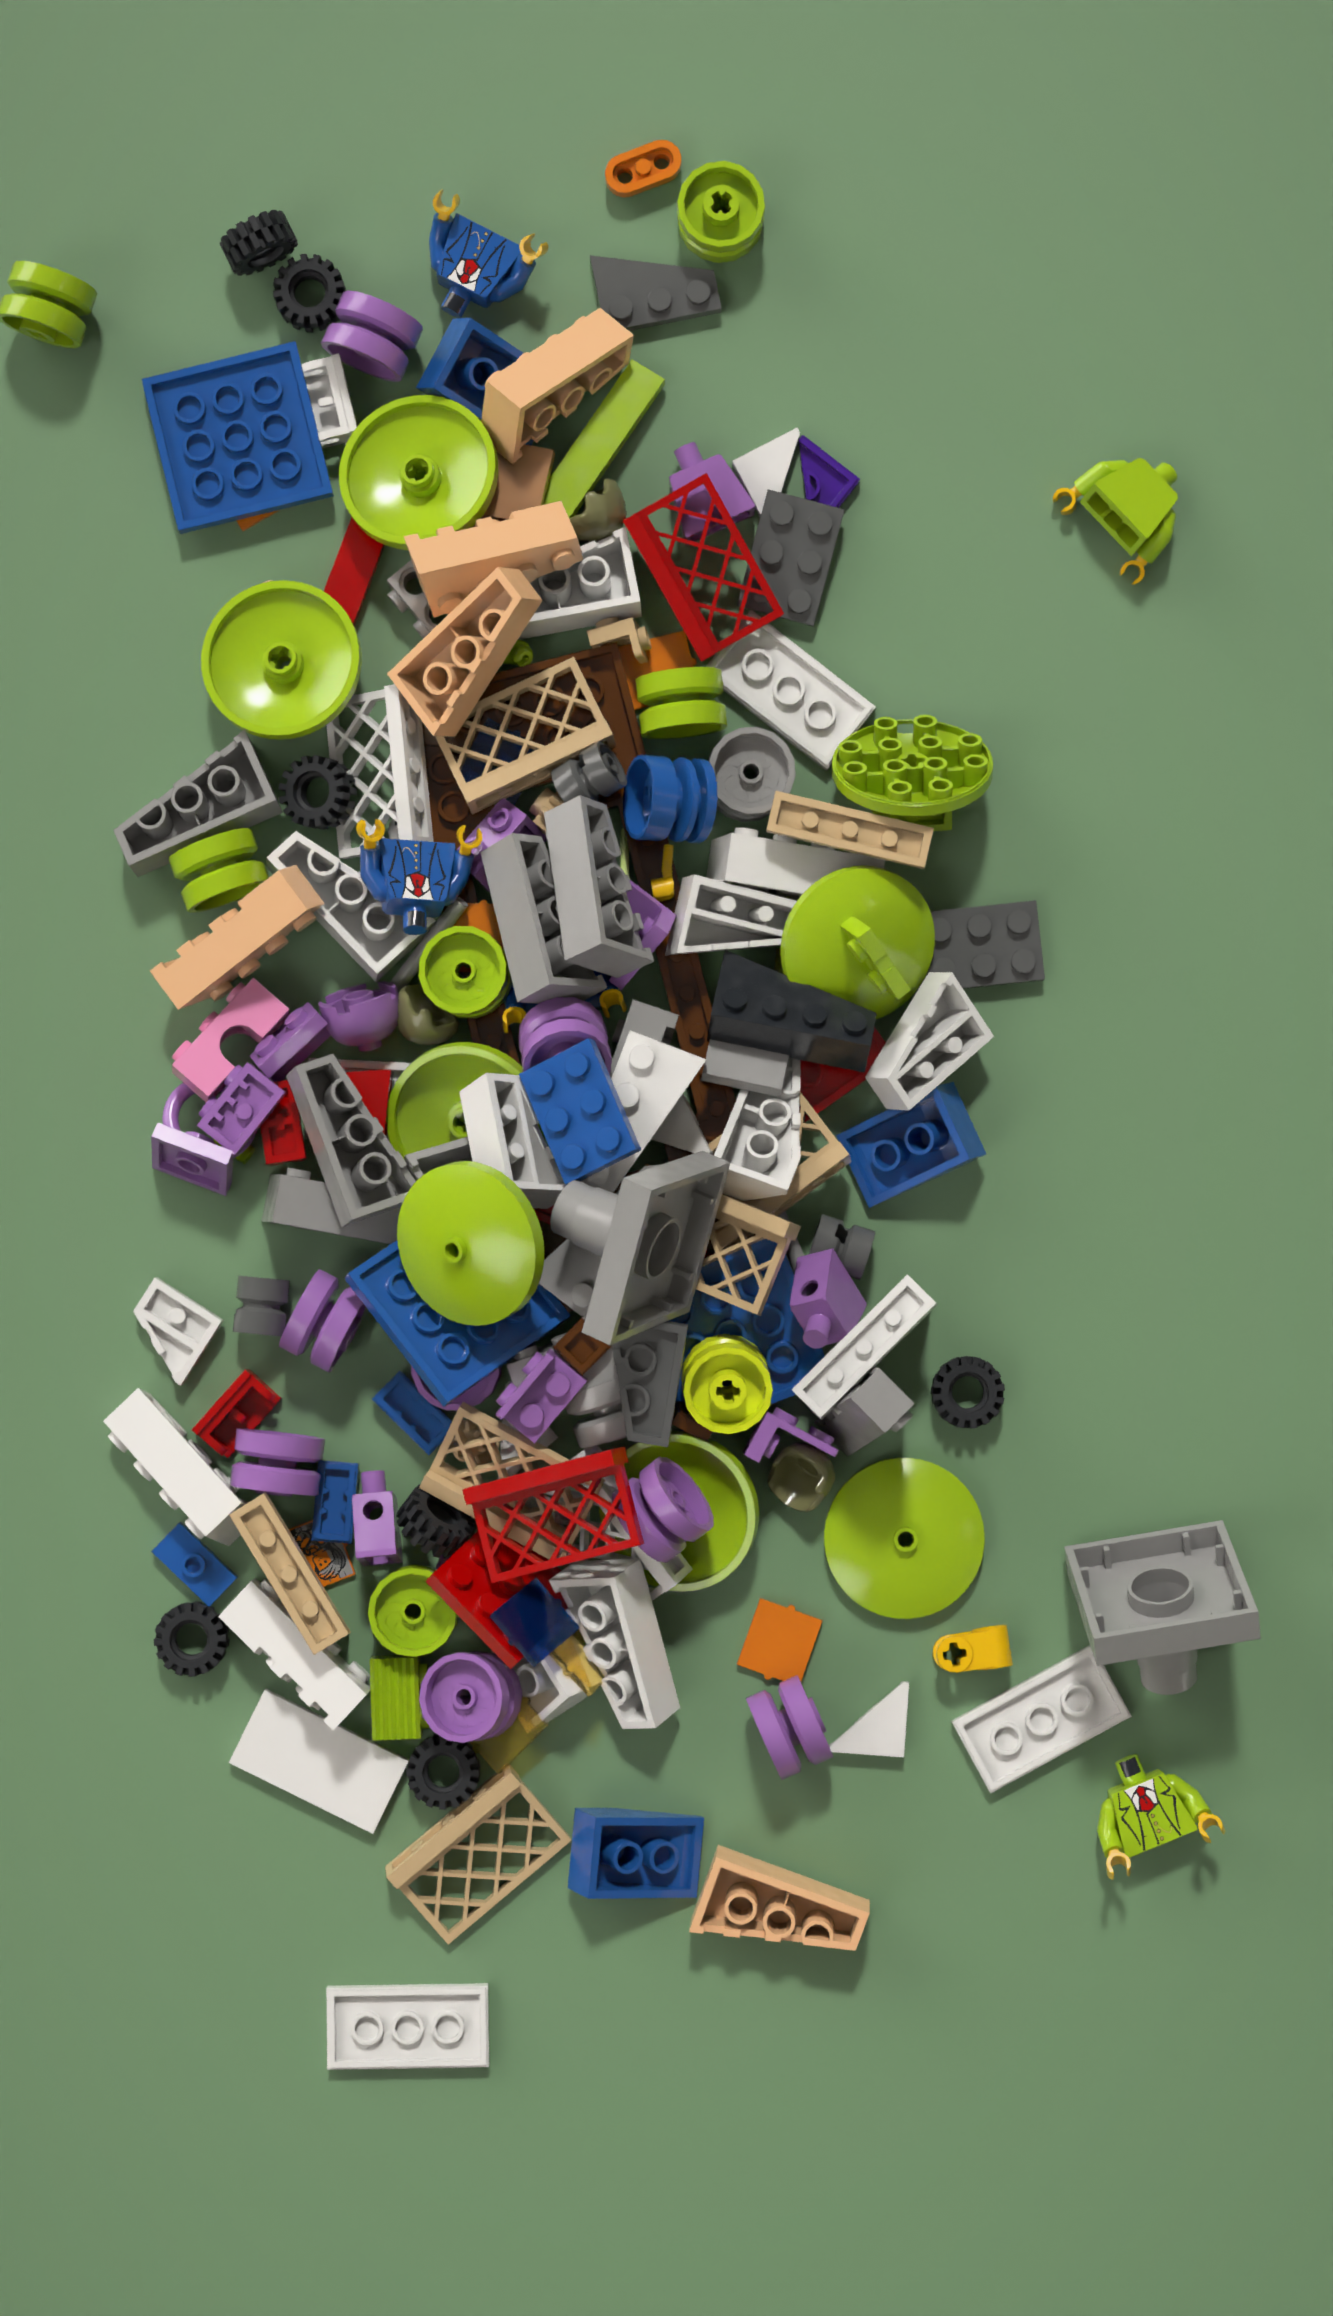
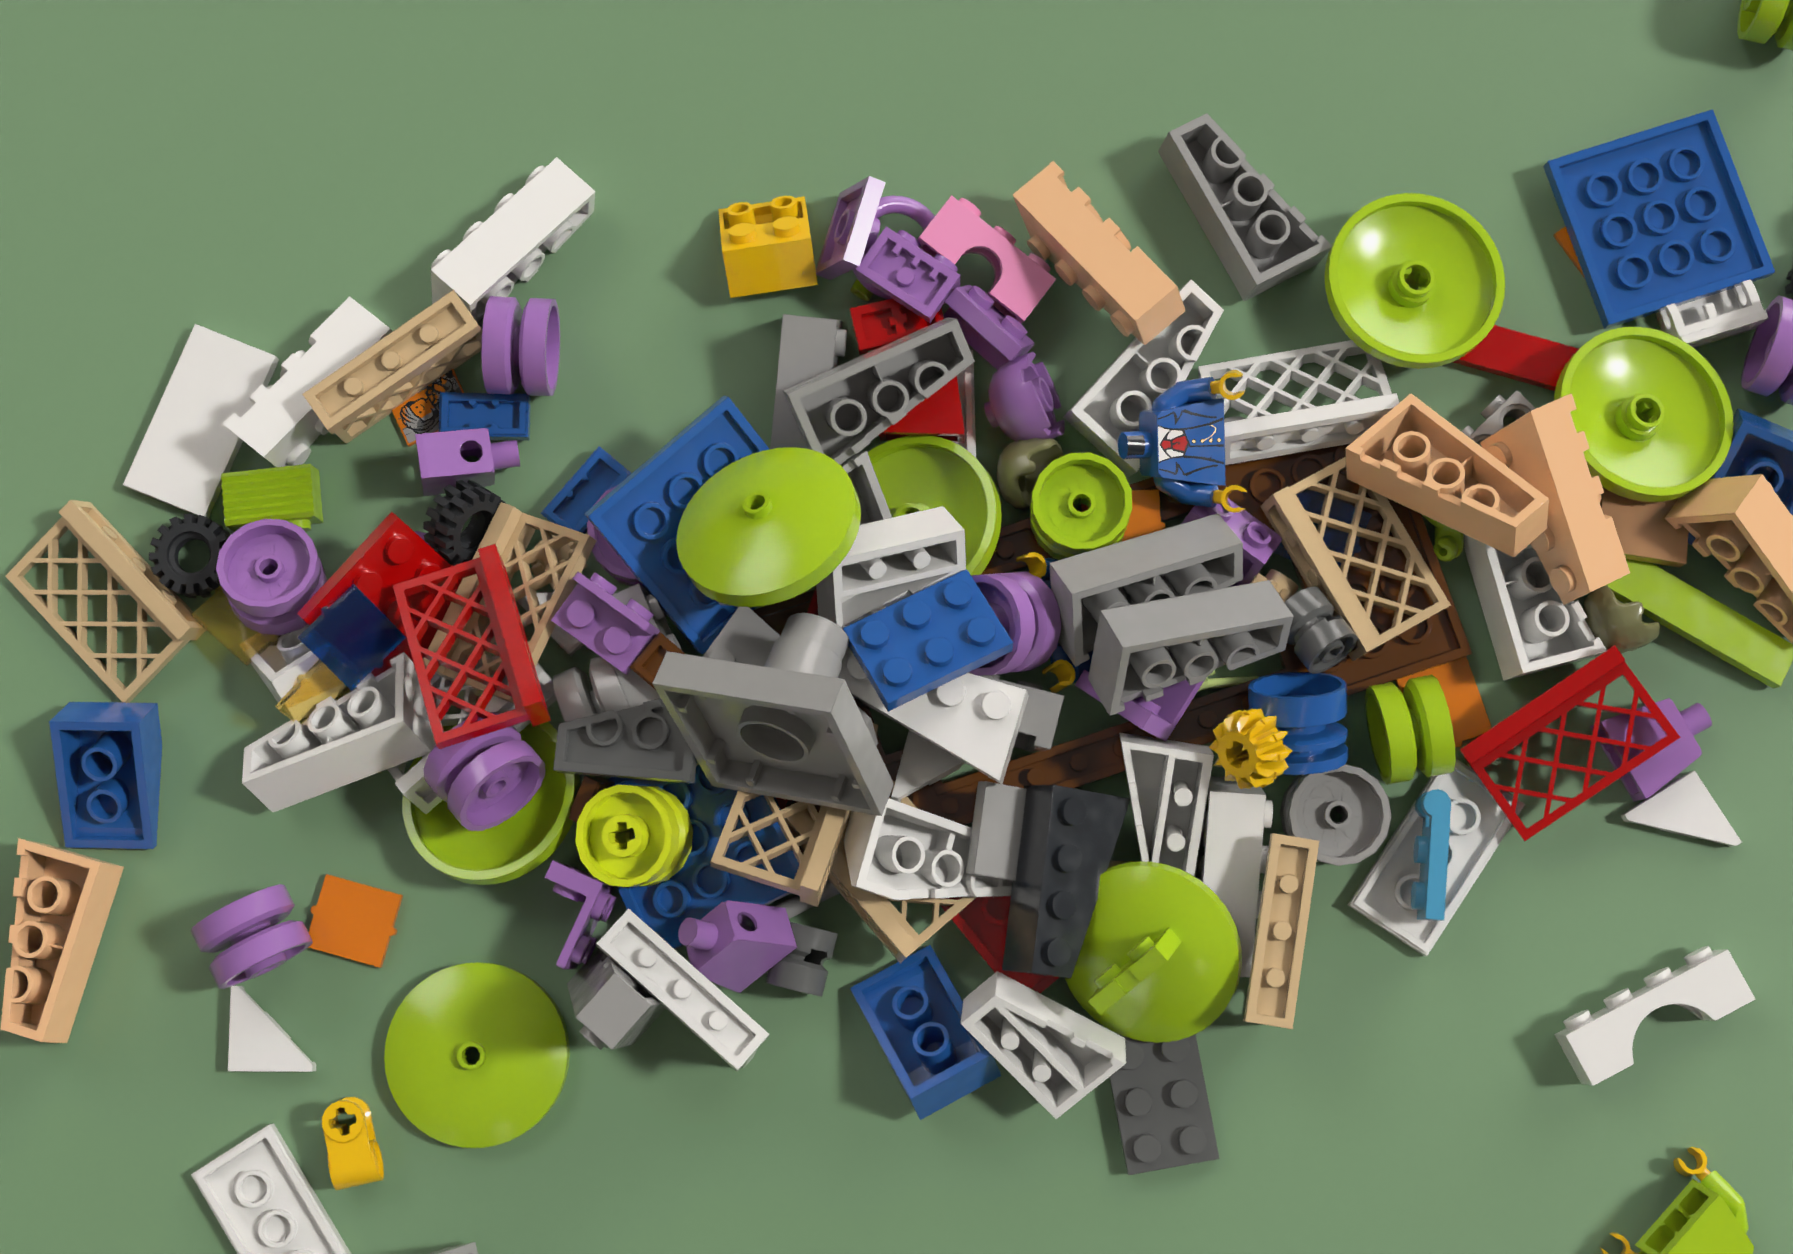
camera: 90 degrees right, 5 degrees down
white wing [133,1277,224,1386] -> none
blue plate [151,1522,238,1607] -> none
black tyre [154,1602,230,1677] -> none
lime wheel [168,828,269,913] -> none
red hinge [191,1369,282,1458] -> none
dark grey wheel [233,1276,290,1336] -> none
black tyre [278,755,357,830] -> none
medium lavender wheel [279,1269,366,1373] -> none
lime wheel [368,1564,459,1657] -> none
light grey bar [390,897,468,994] -> none
tan bracket [587,617,652,664] -> none
yellow hand [651,844,674,901] -> none
dark grey plate [737,489,845,627] -> none
olive hair [767,1443,835,1512] -> none
dark purple tile [799,435,860,508] -> none
lime bracket [832,715,993,831] -> none
black tyre [930,1356,1005,1429] -> none
none -> yellow slope [718,196,818,298]
none -> yellow gear [1209,708,1293,789]
none -> dark azure plate [1411,789,1451,921]
none -> white arch [1554,946,1756,1086]

